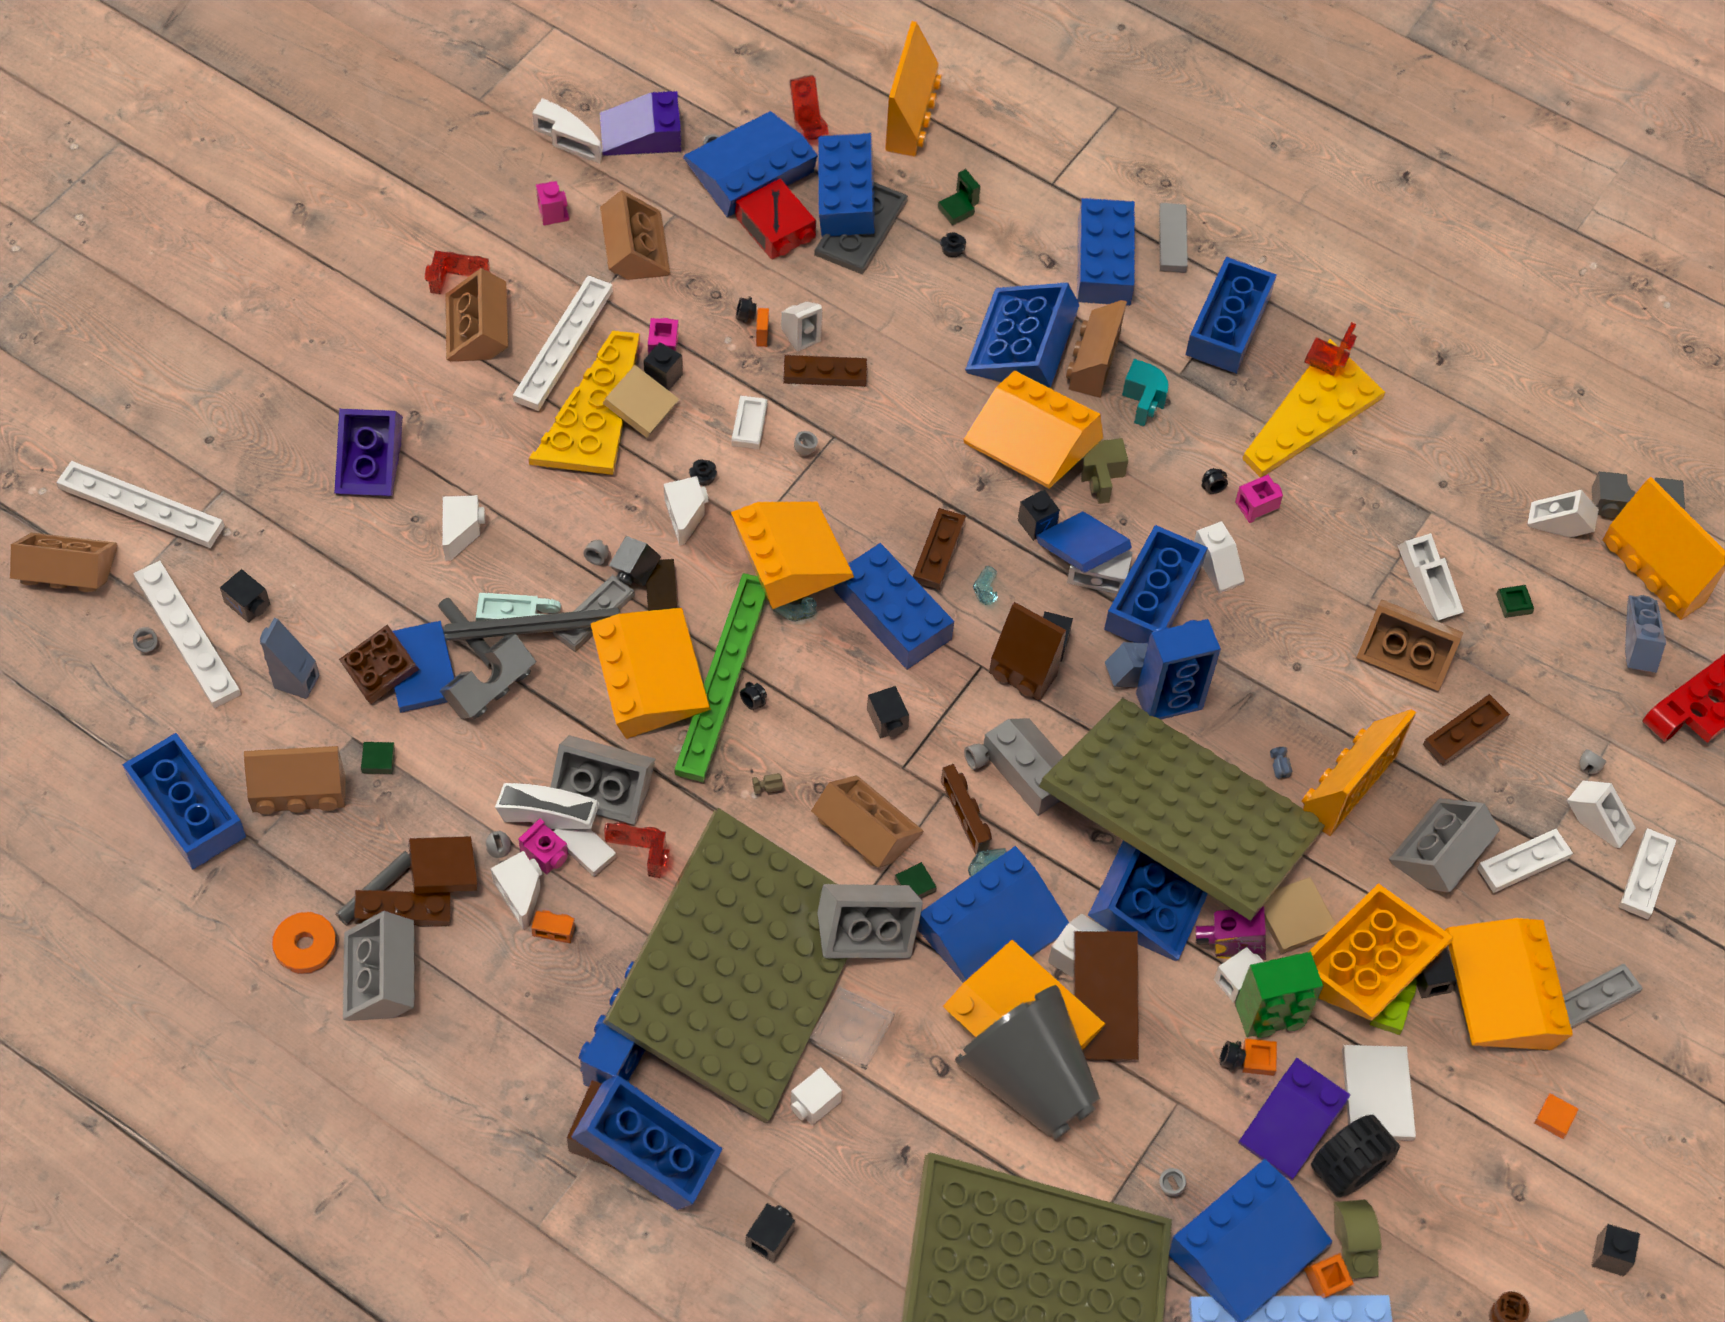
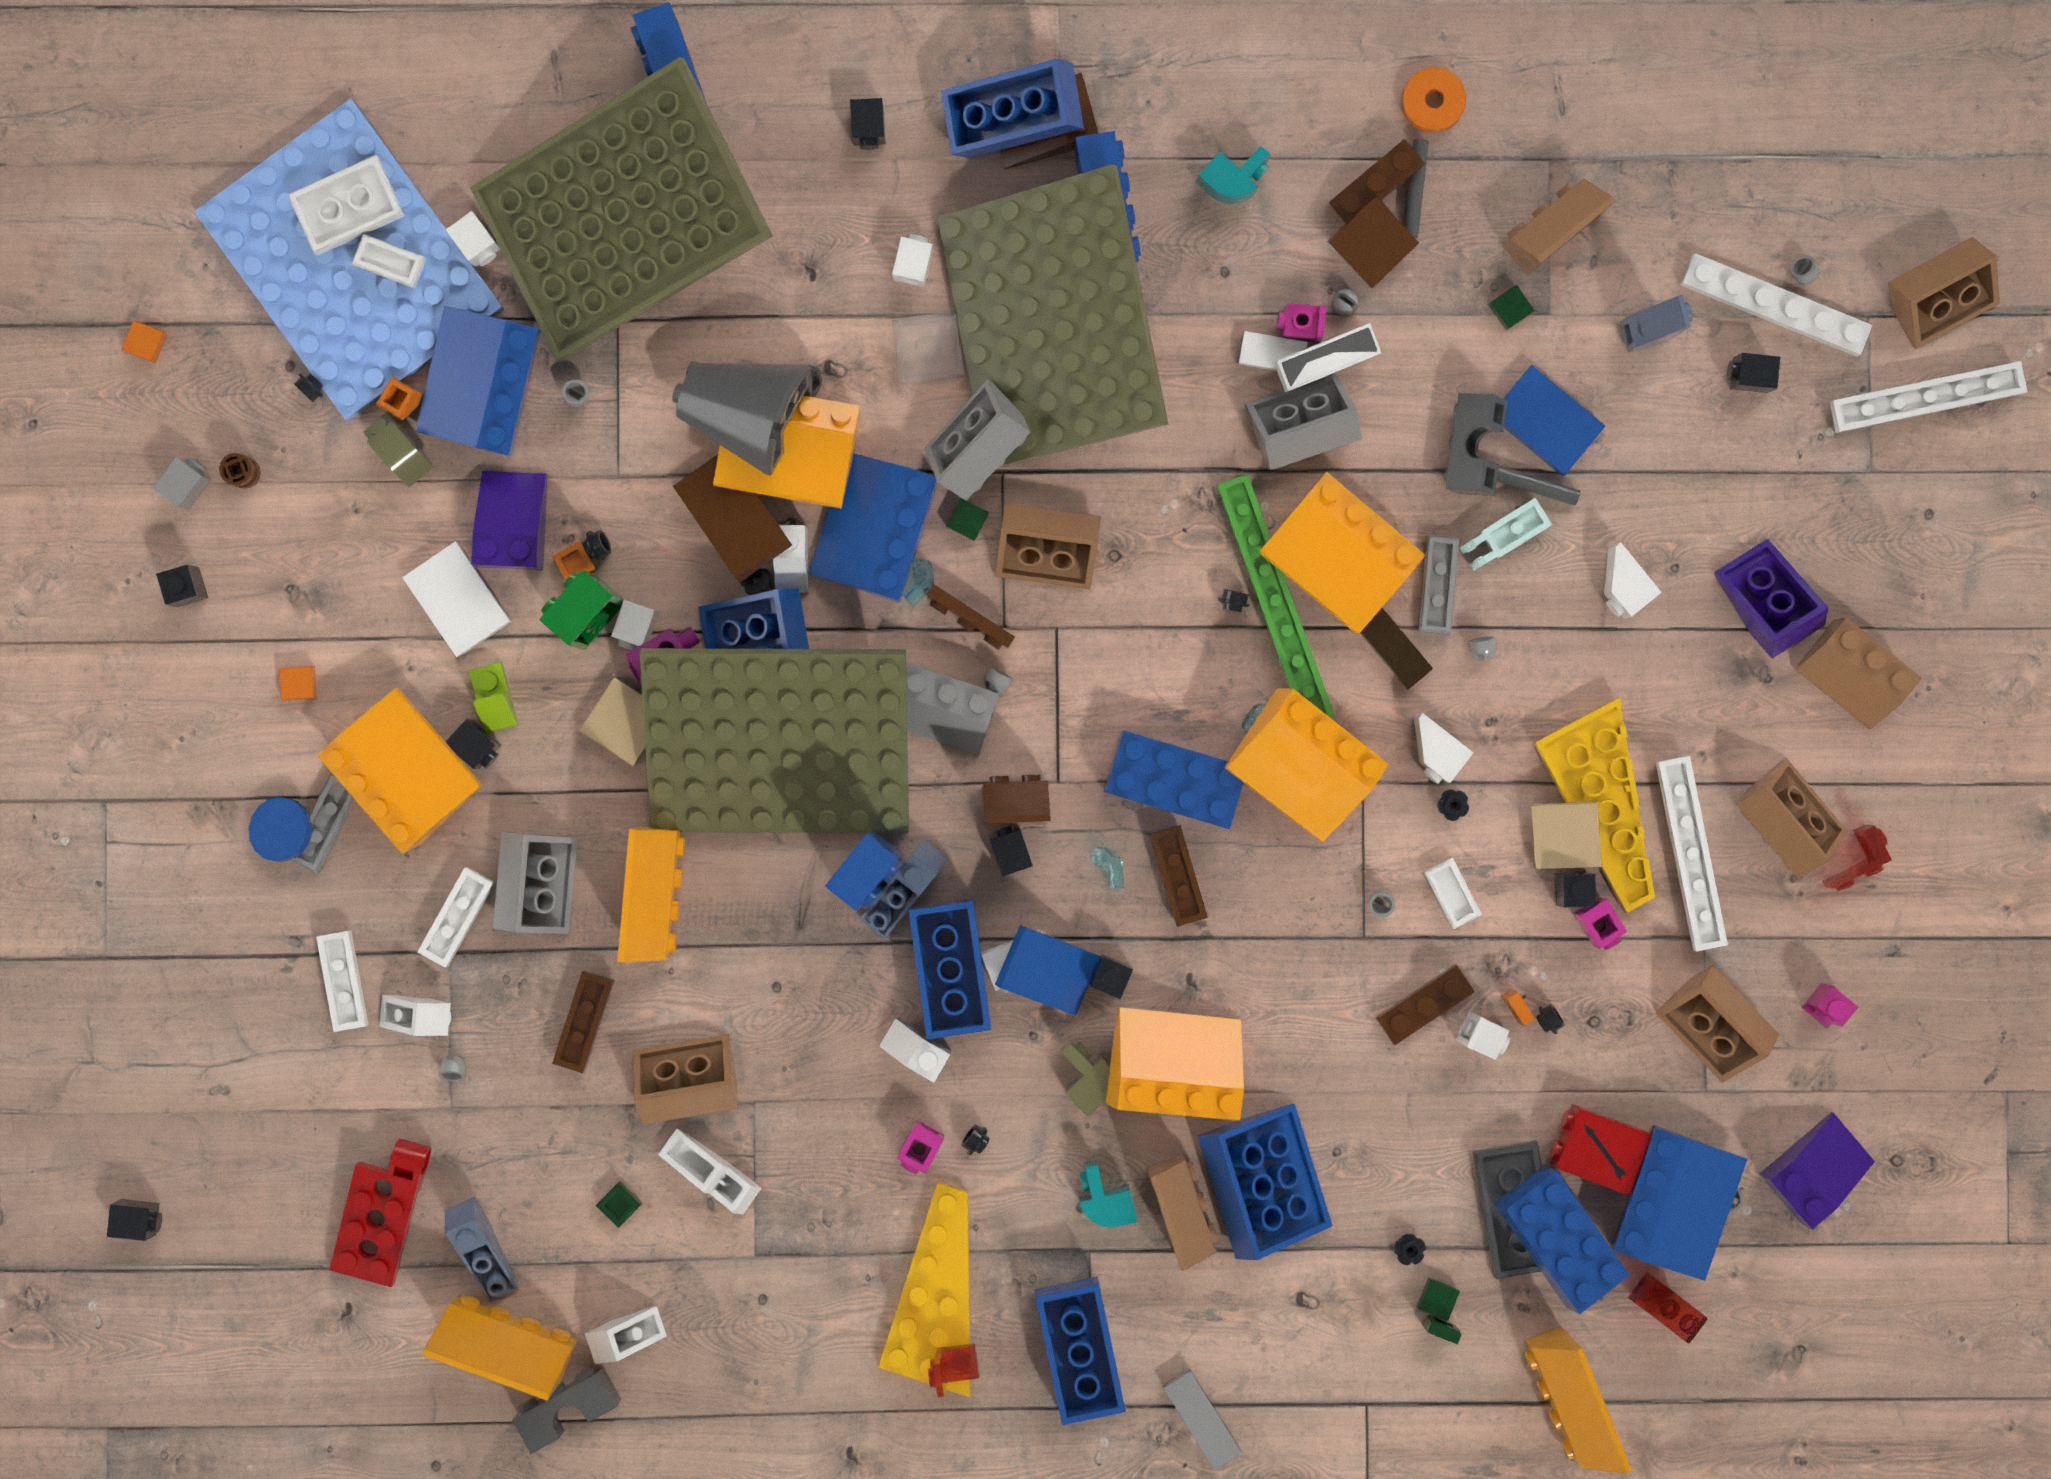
camera: 145 degrees right, 30 degrees up
blue brick [122,733,246,870] -> none
reddish brown tile [339,624,419,704] -> none
light grey slope [343,911,415,1021] -> none
dark grey axle [444,608,621,641] -> none
white slope [491,851,542,930] -> none
orange piece [531,910,575,944] -> none
white slope [532,98,602,164] -> none
clear red bracket [604,822,670,878] -> none
black brick [609,536,661,586] -> none
dark tan piece [752,773,783,795] -> none
black brick [867,686,909,739] -> none
blue brick [1077,198,1135,306] -> none
sand blue piece [1270,747,1293,779] -> none
light orange slope [1308,883,1453,1021] -> none
black tyre [1311,1114,1400,1198] -> none
none -> blue tile [248,797,313,862]
none -> teal brick [1196,146,1271,204]
none -> medium nougat slope [1794,618,1922,729]

